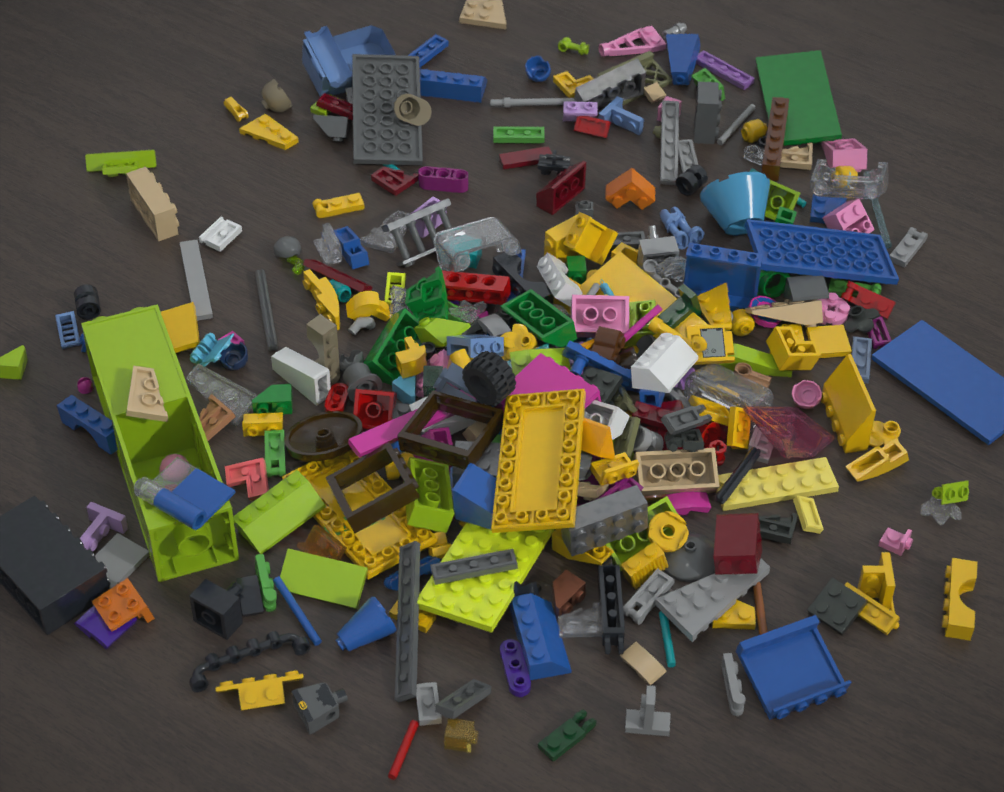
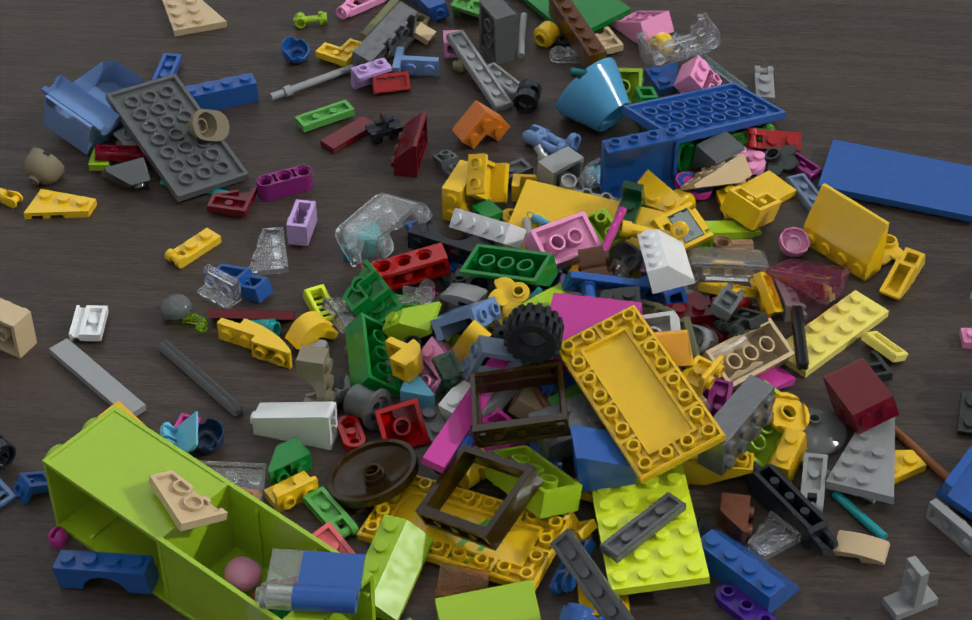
camera: 30 degrees left, 5 degrees down
dark grey fence [381,198,465,268] -> none

